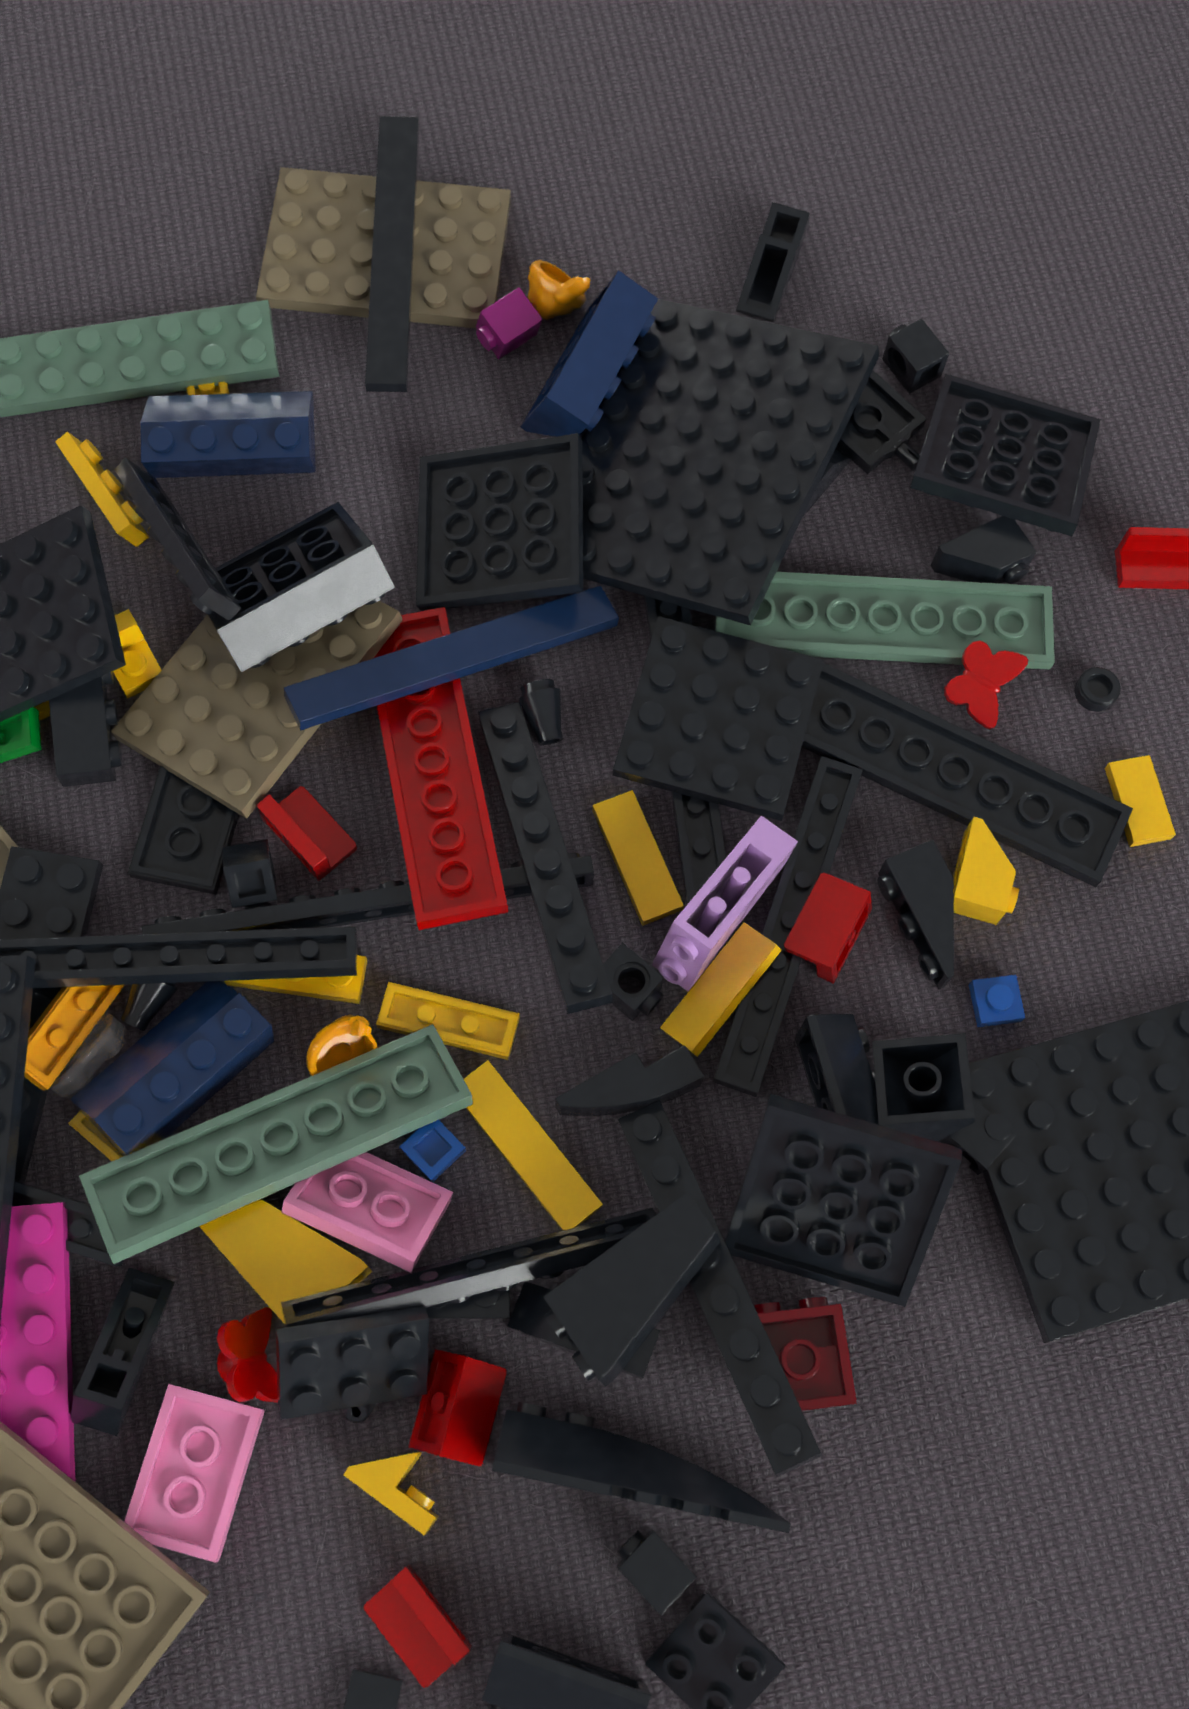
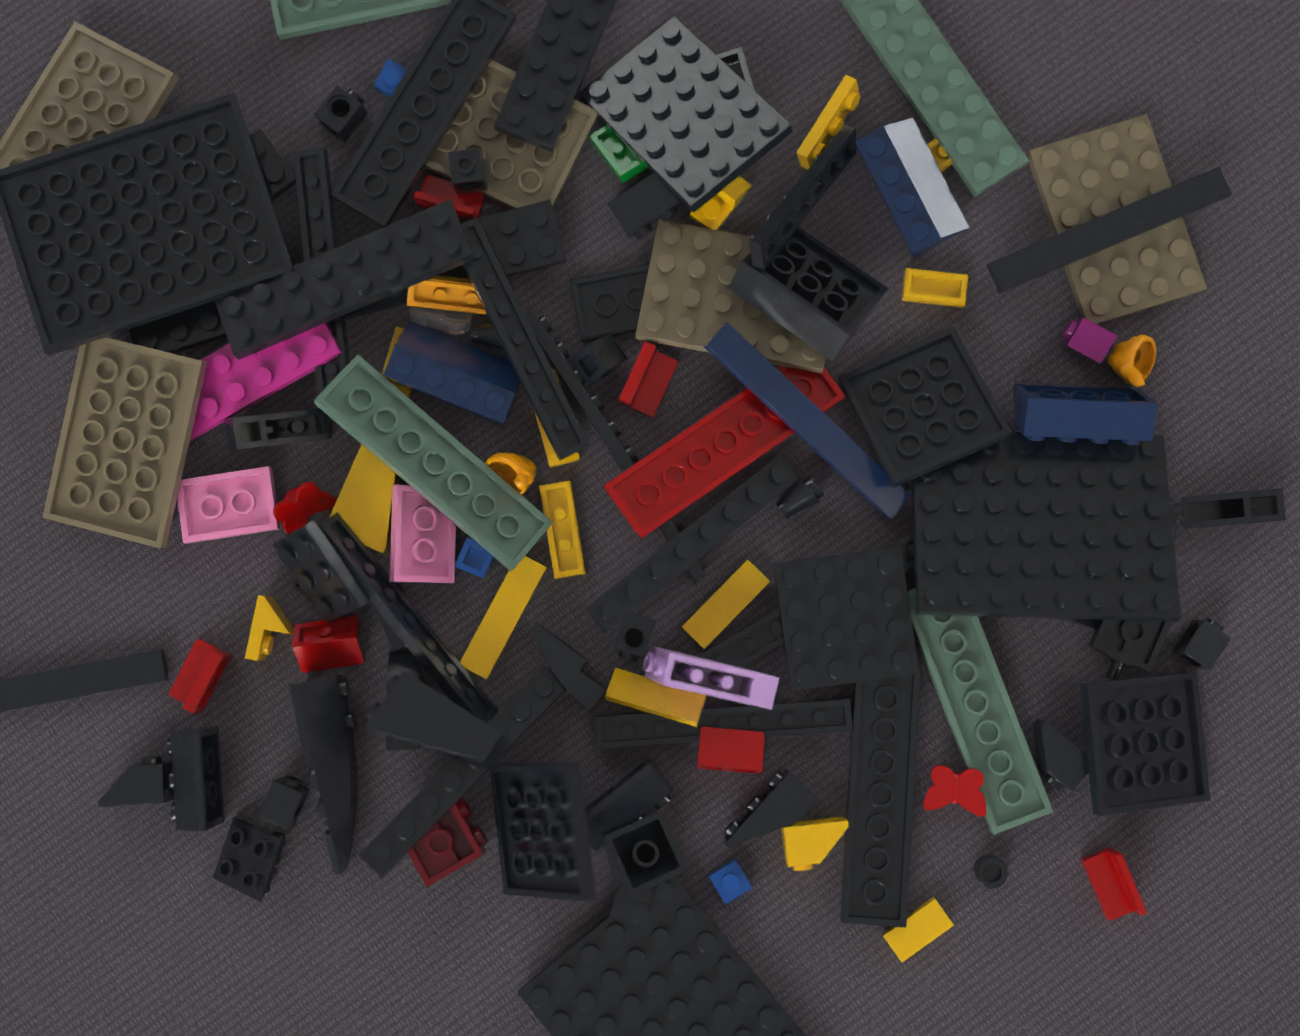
camera: 70 degrees right, 15 degrees up
none -> yellow tile [901,268,968,308]

